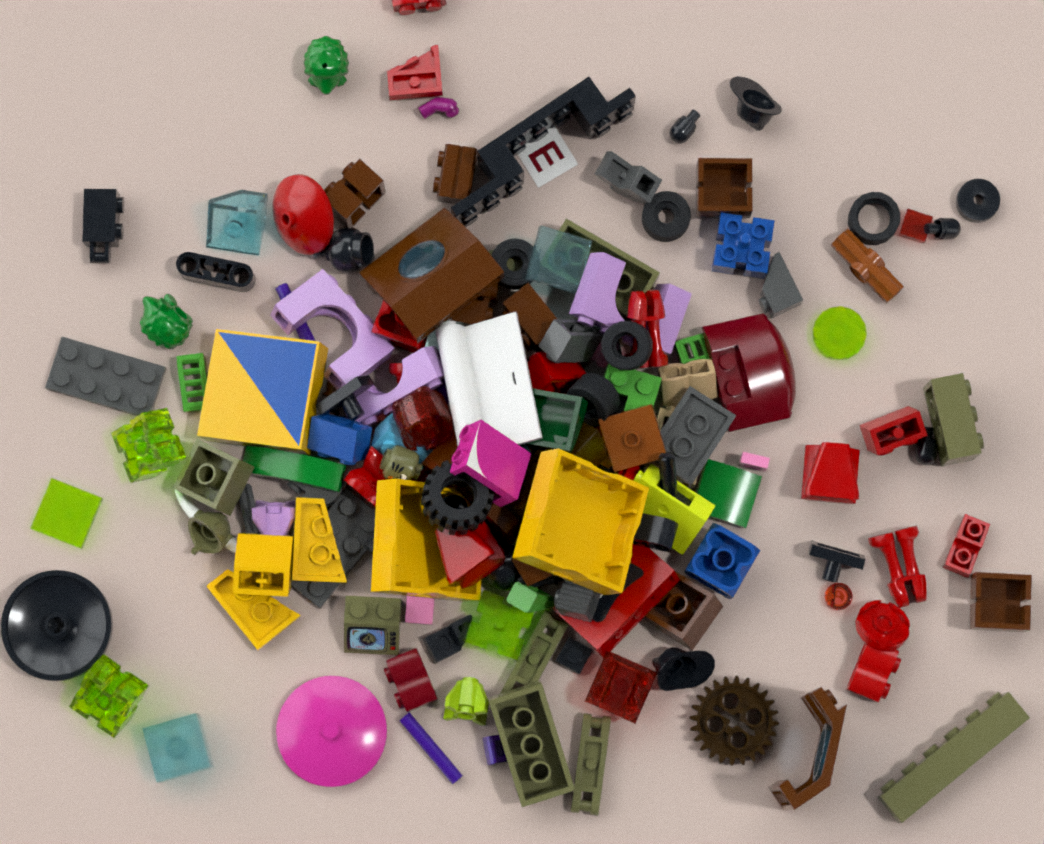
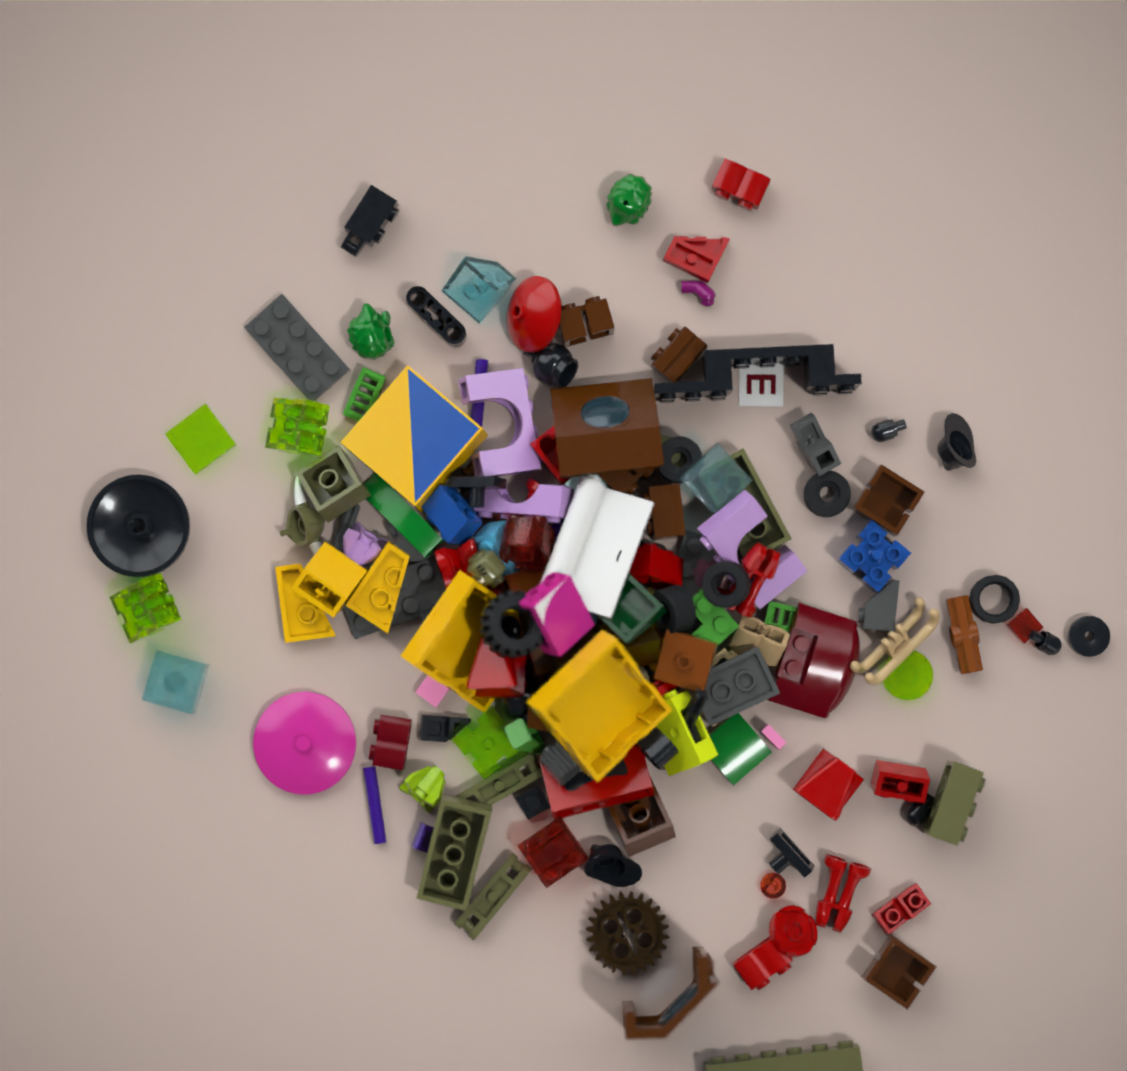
camera: 30 degrees right, 5 degrees up
olive slope [344,595,402,656] -> none
dark grey brick [539,319,604,363] -> none
blue piece [684,523,761,599] -> none
none -> tan piece [850,597,940,685]

